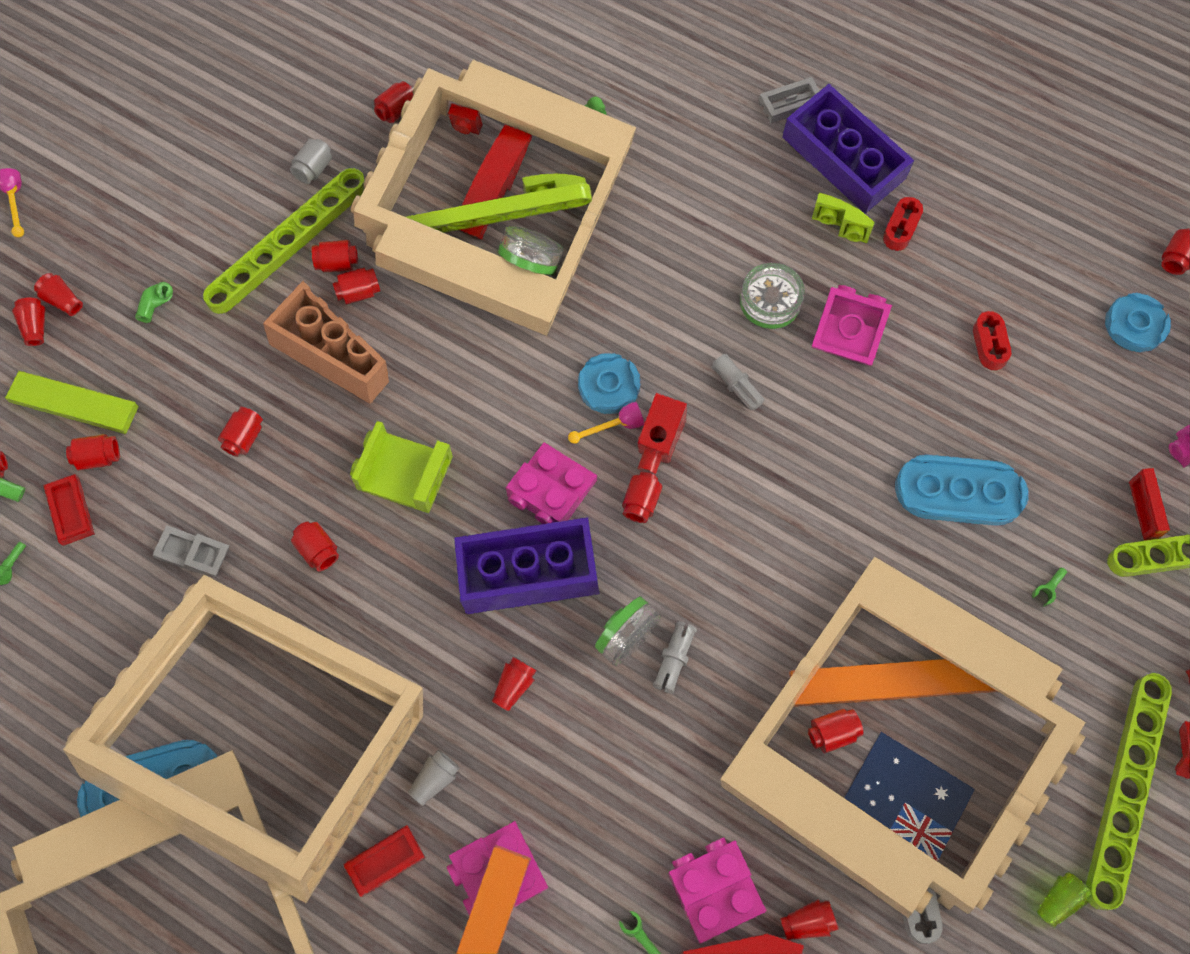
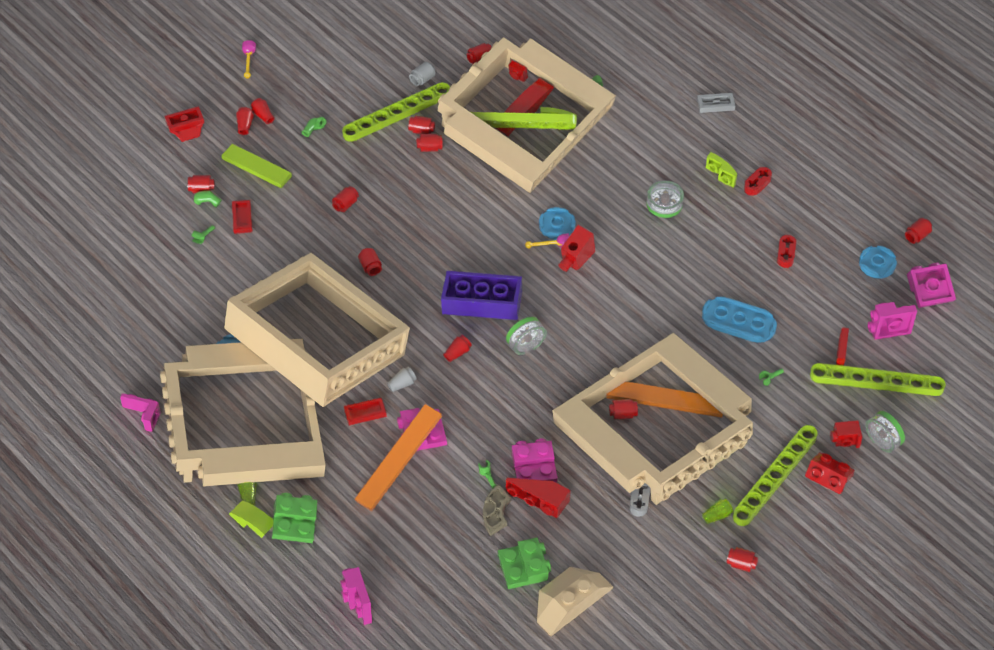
camera: 15 degrees right, 15 degrees down
red brick [66,434,120,471] -> none
light grey slope [152,525,230,577] -> none
nougat wedge [263,281,389,404] -> none
lime panel [350,421,453,514] -> none
clear piece [498,226,564,275] -> none
dark pink plate [506,442,597,524] -> none
red brick [622,472,663,523] -> none
light grey pin [653,621,697,694] -> none
light grey axle [711,354,764,410] -> none
red cone [780,899,839,940] -> none
dark purple brick [782,84,914,214] -> none
dark pink plate [811,285,892,366] -> none
dark blue sticker [844,732,975,862] -> none

